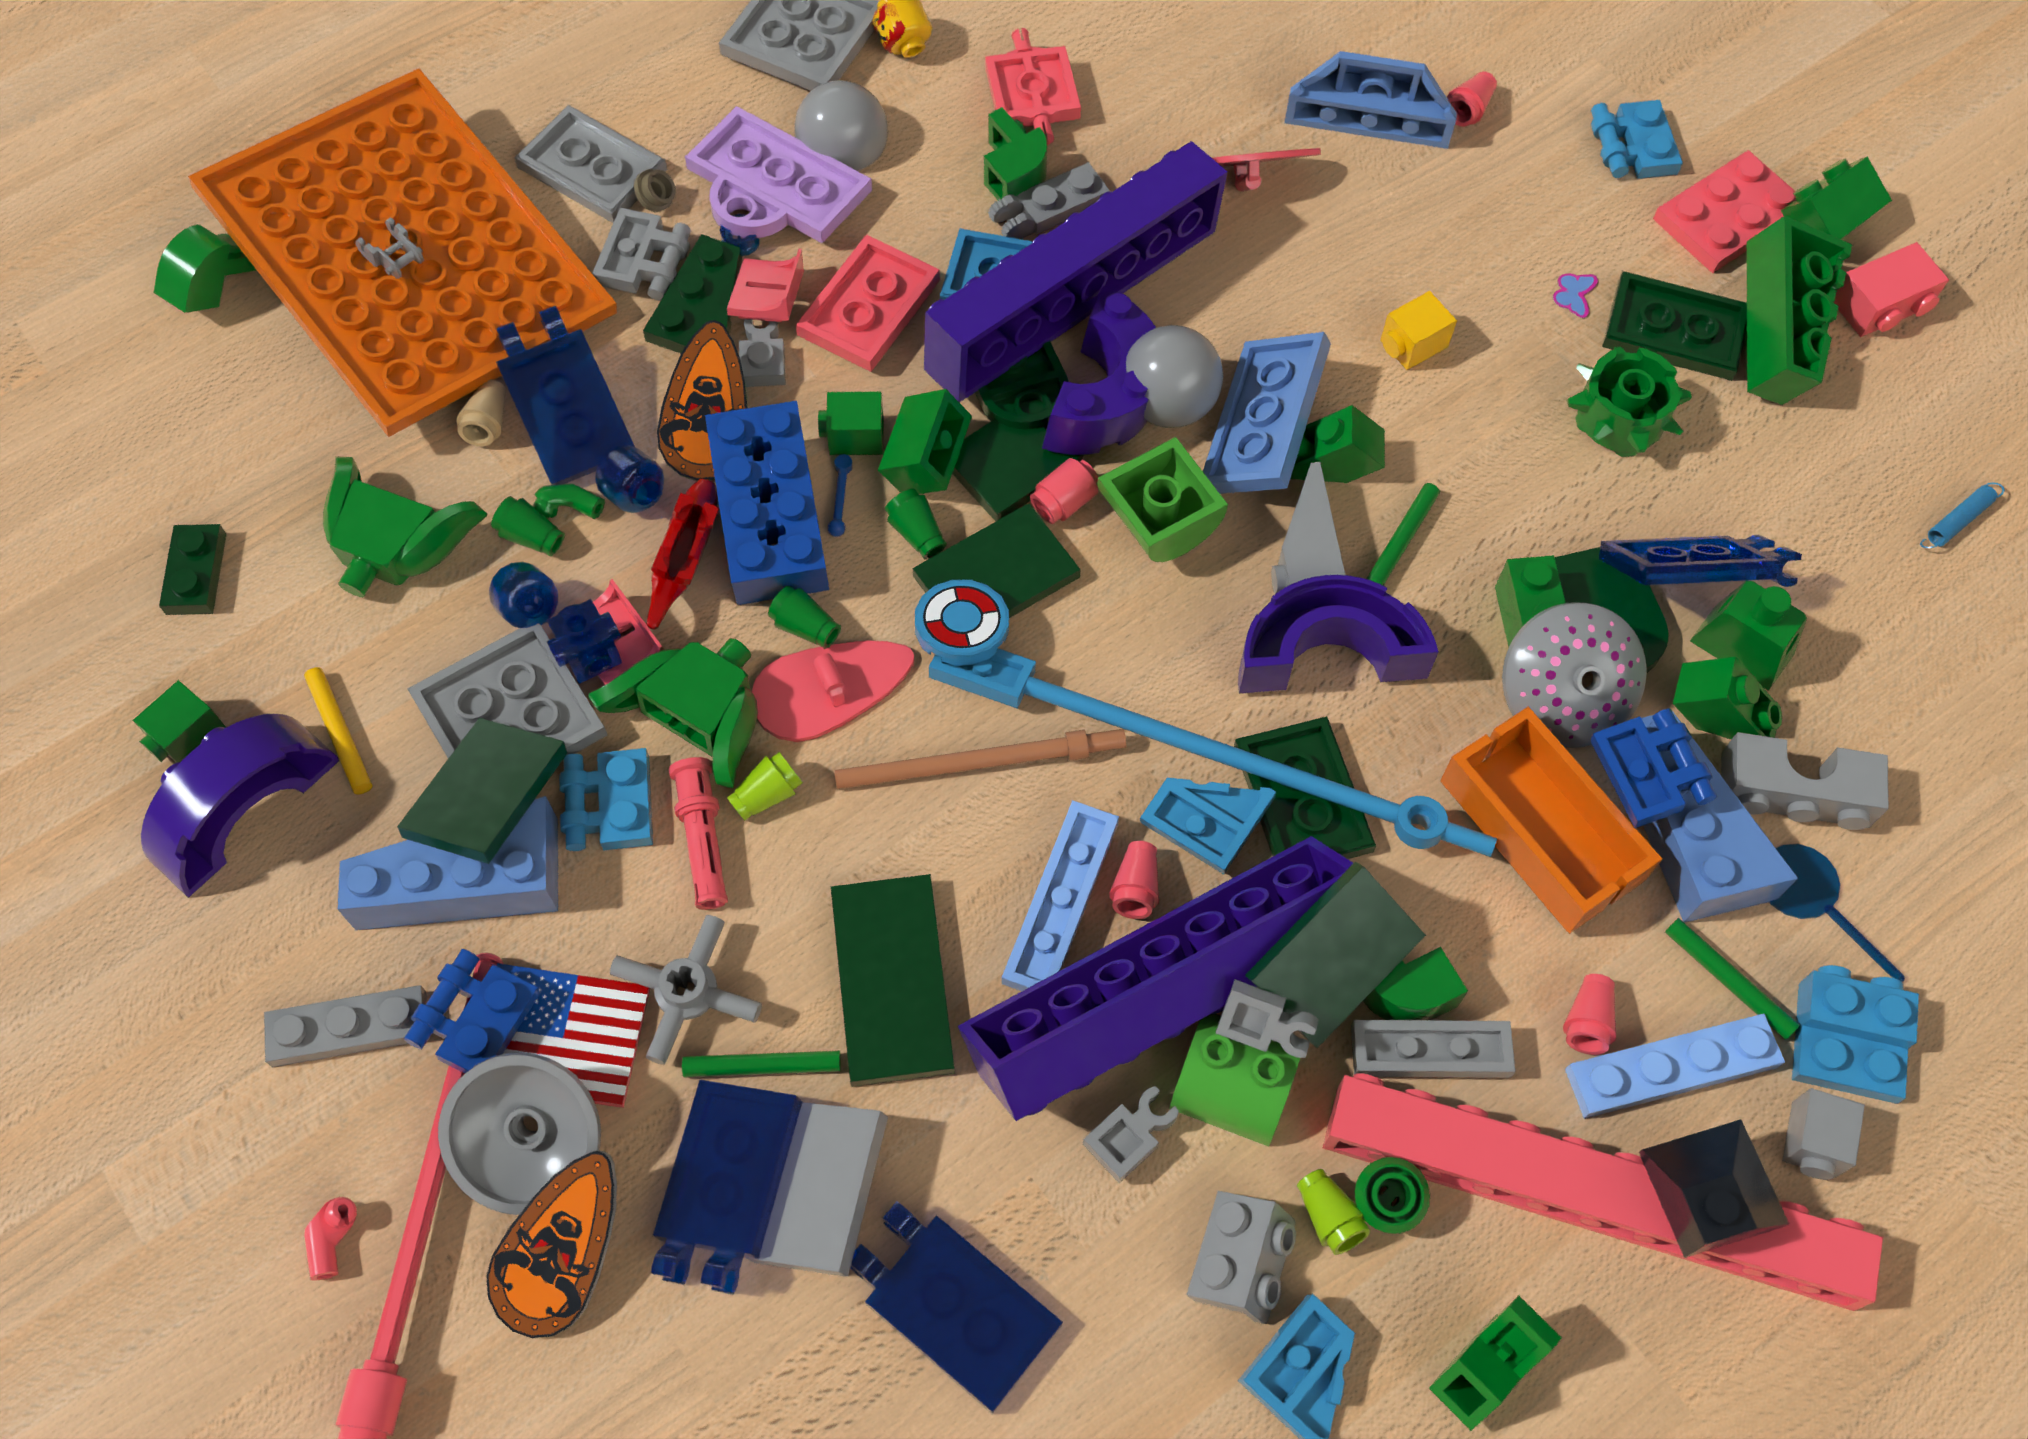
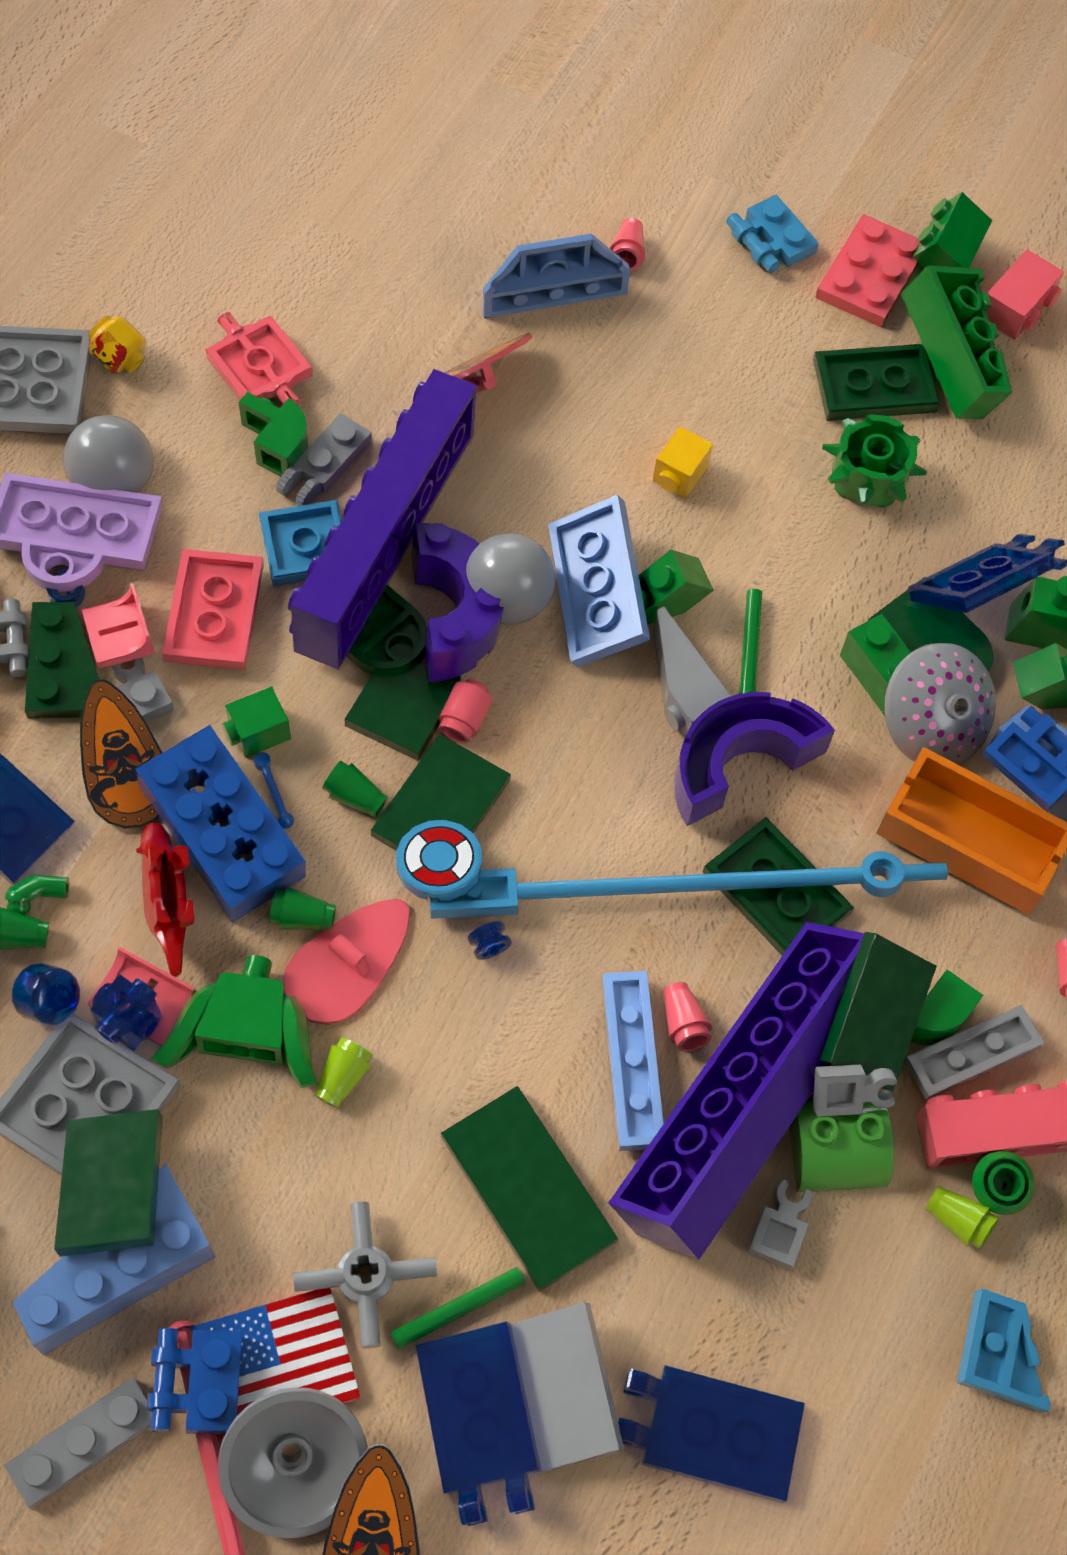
camera: 30 degrees left, 0 degrees up
dark azure plate [559,748,653,851] -> none
clear blue head [595,445,665,513] -> none
coral pin [669,757,728,910] -> none
nougat bar [834,729,1127,789] -> none
green brick [878,389,972,494] -> none
bright green brick [1097,437,1228,562] -> none
dark azure wing [1140,778,1276,875] -> none
light grey bracket [1187,1191,1296,1324] -> none
medium blue sticker [1553,273,1598,318] -> none
none -> clear blue bush [467,921,512,960]

